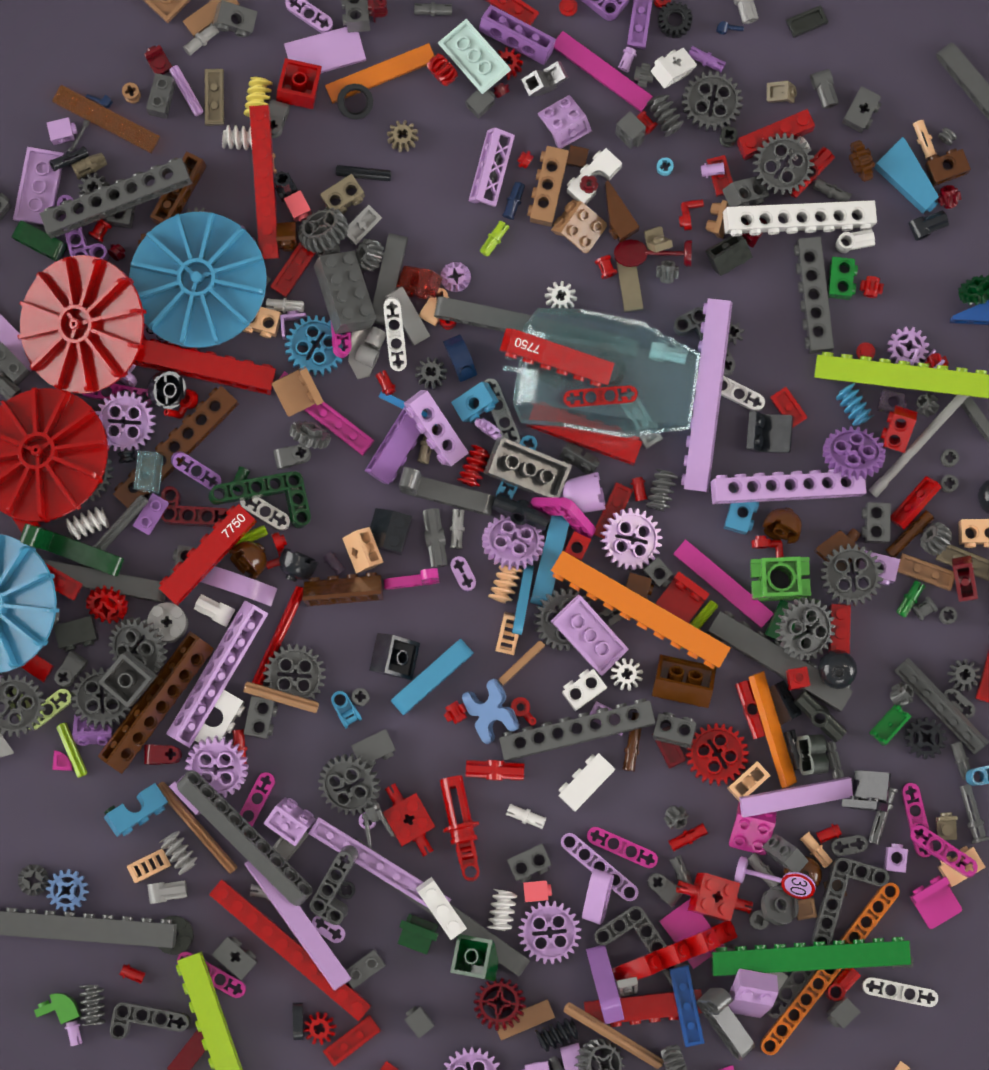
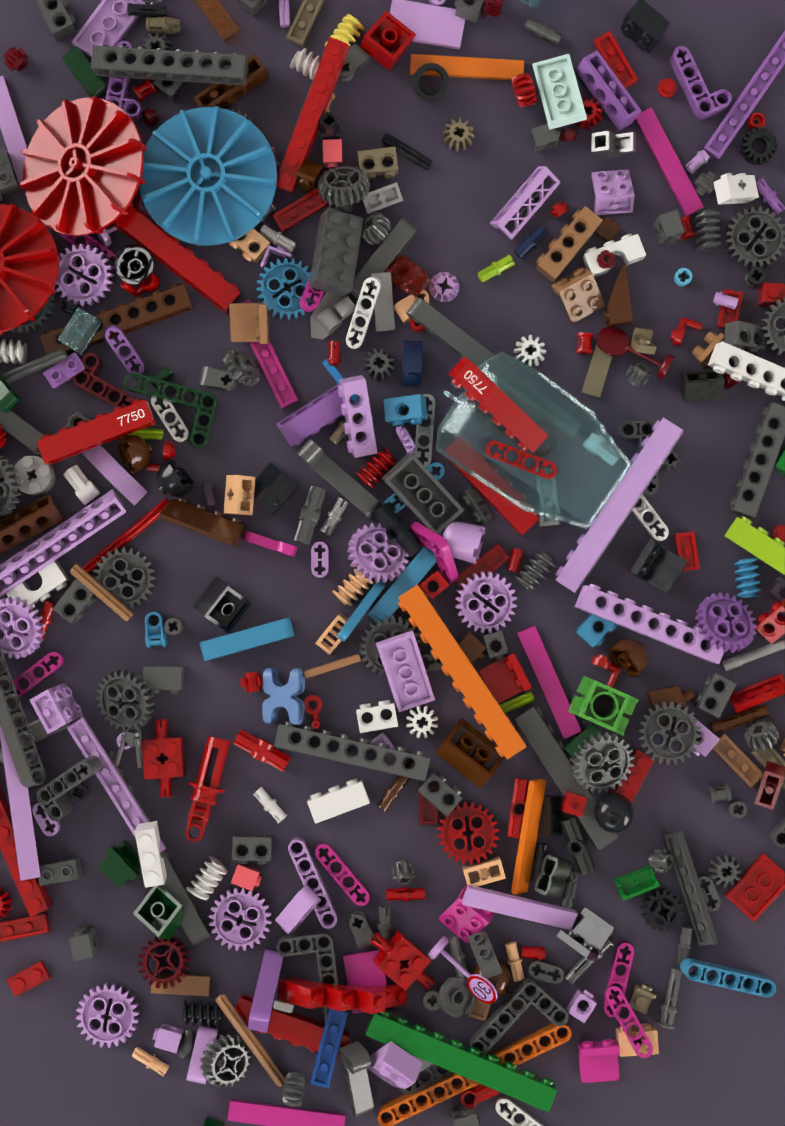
camera: 25 degrees right, 5 degrees up
green axle [897,580,925,618] -> none

